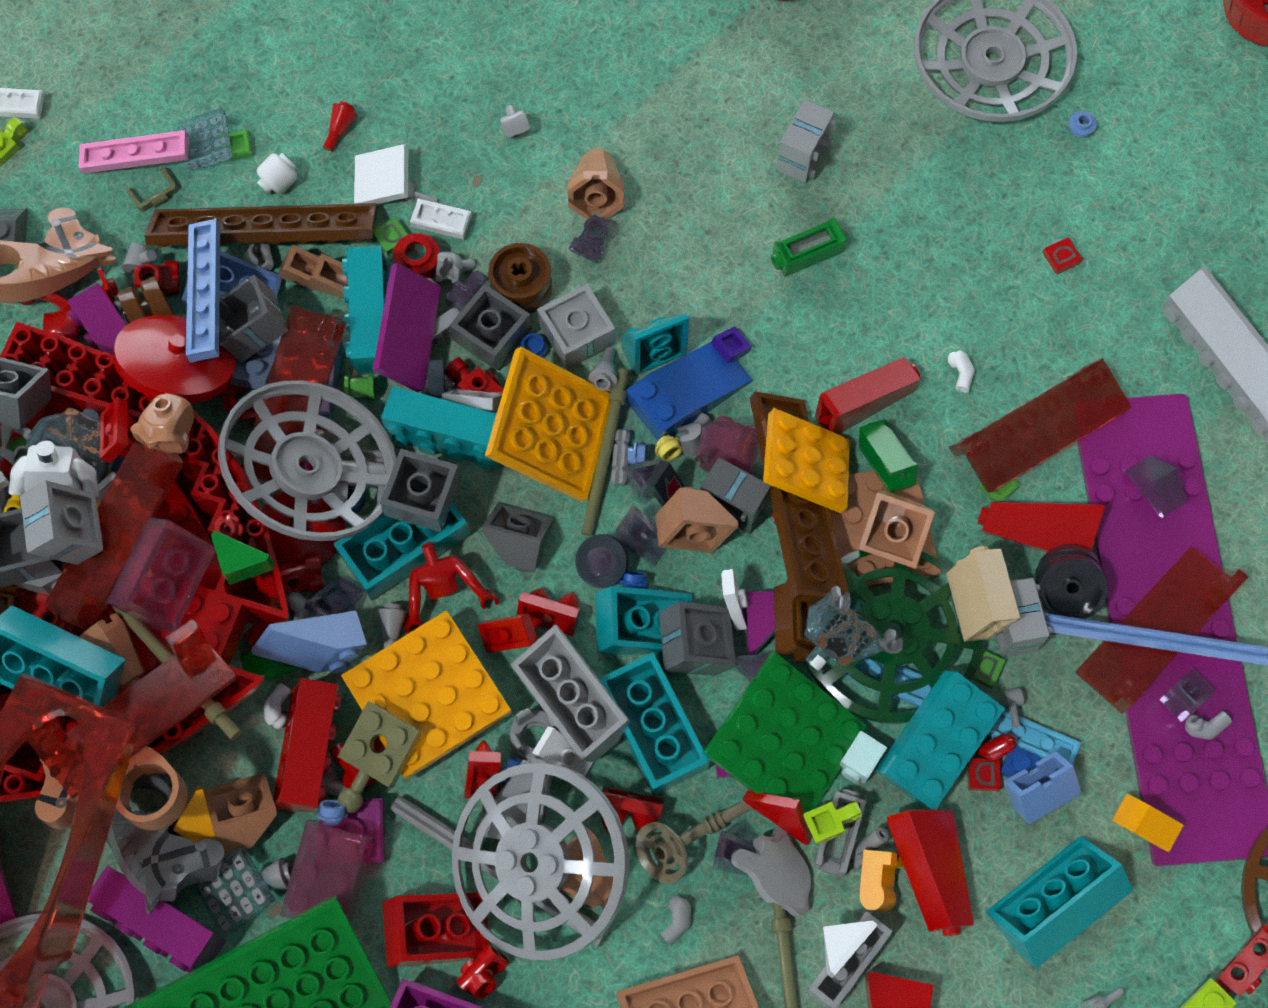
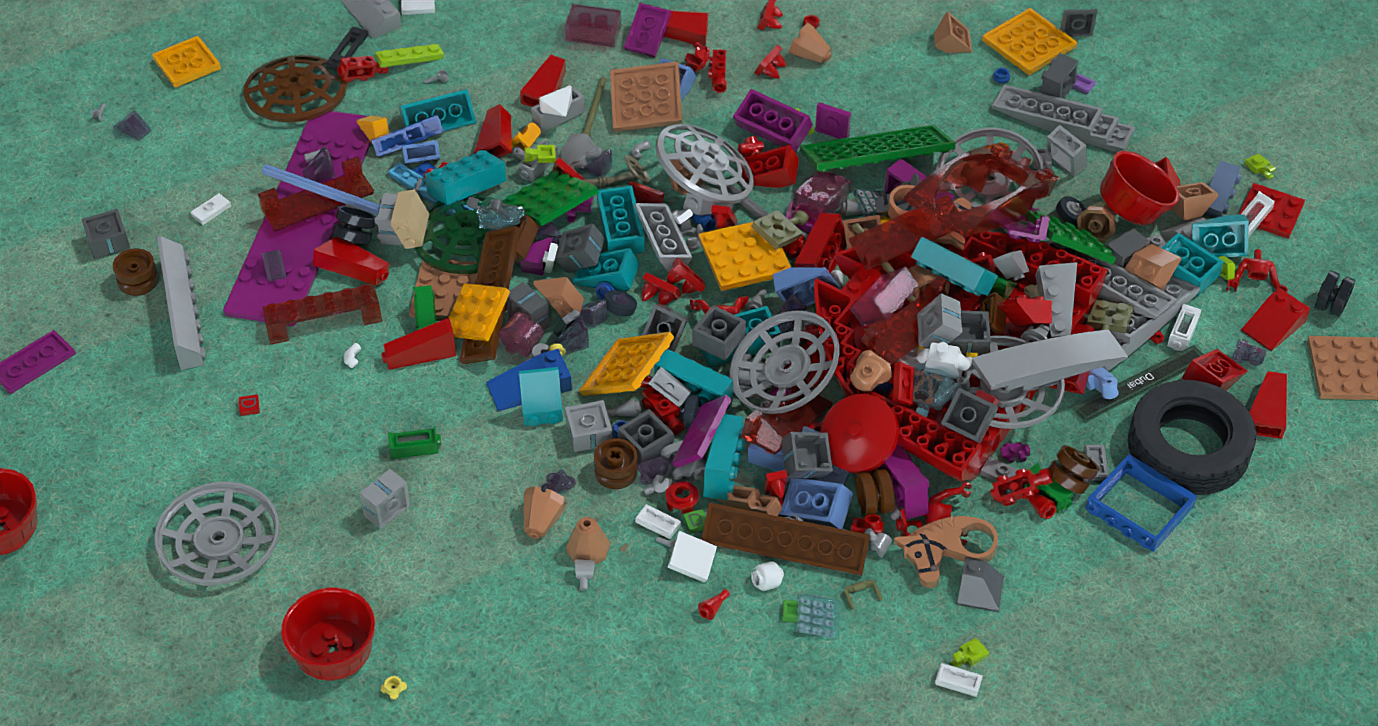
camera: 165 degrees left, 20 degrees down
bright pink plate [79,130,189,174] -> none
medium blue plate [186,219,220,363] -> none
green slope [211,530,275,585] -> none
red plate [213,514,244,540] -> none
medium blue plate [317,800,349,826] -> none
olive bar [581,368,630,536] -> none
light grey cone [589,347,617,391] -> none
light grey axle [611,430,630,486] -> none
medium blue plate [628,441,647,470] -> none
dark purple tile [711,326,752,364] -> none
light aqua brick [839,731,887,784] -> none
nougat slope [858,489,936,569] -> none
medium blue plate [1068,111,1097,137] -> none
none -> blue slope [371,114,444,157]
none -> nougat cone [566,517,610,565]
none -> red tile [763,469,788,507]

